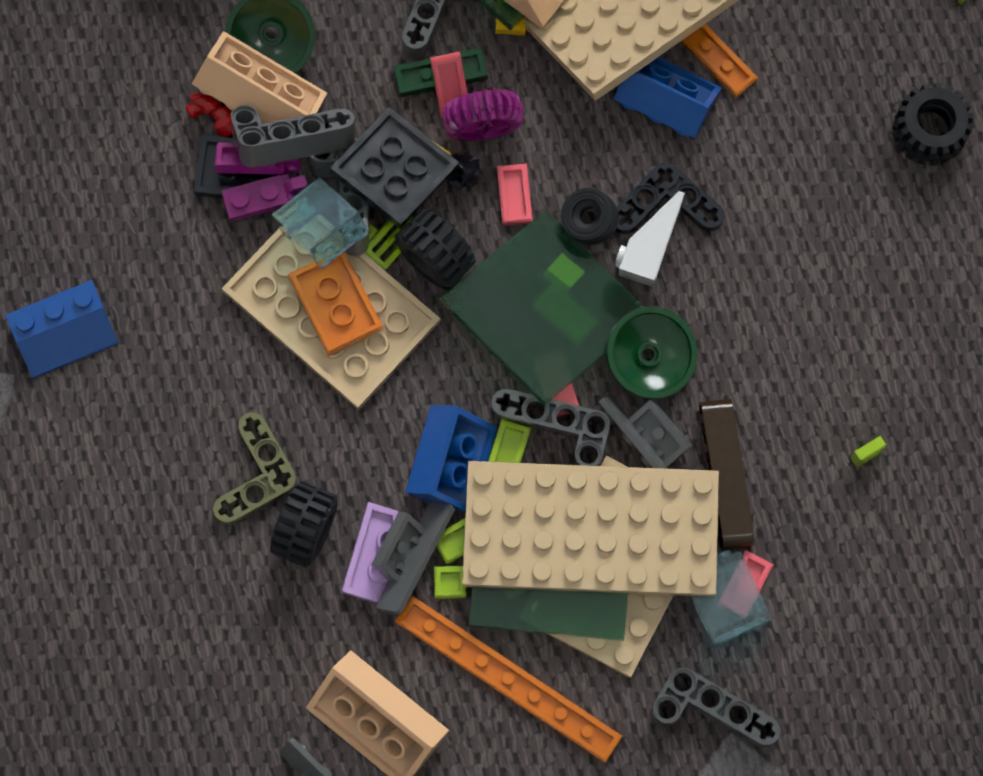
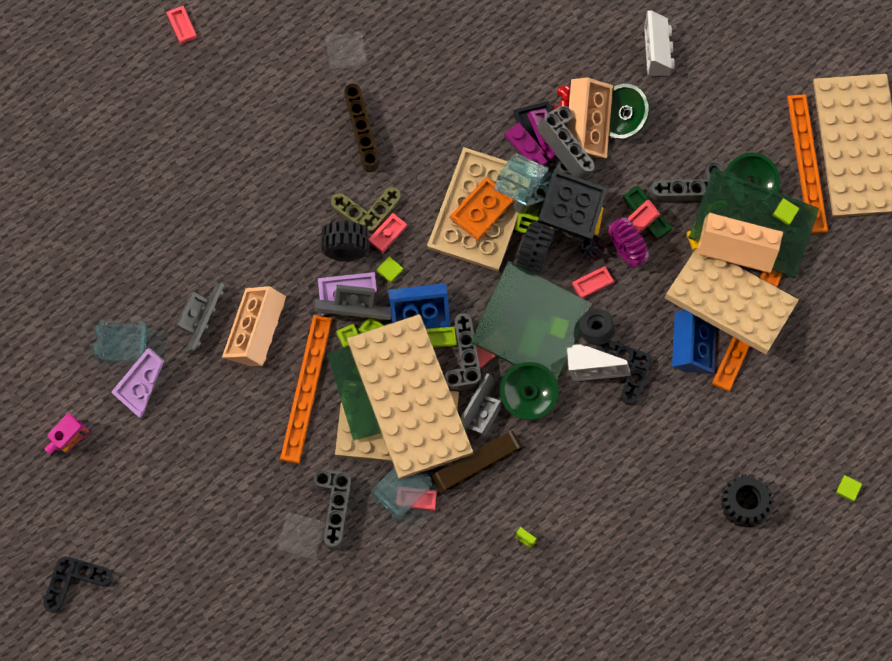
camera: 70 degrees right, 5 degrees down
blue slope [5,280,119,378] -> none
none -> dark brown beam [344,84,379,172]
none -> coral plate [369,213,407,254]
none -> lime tile [377,256,403,284]

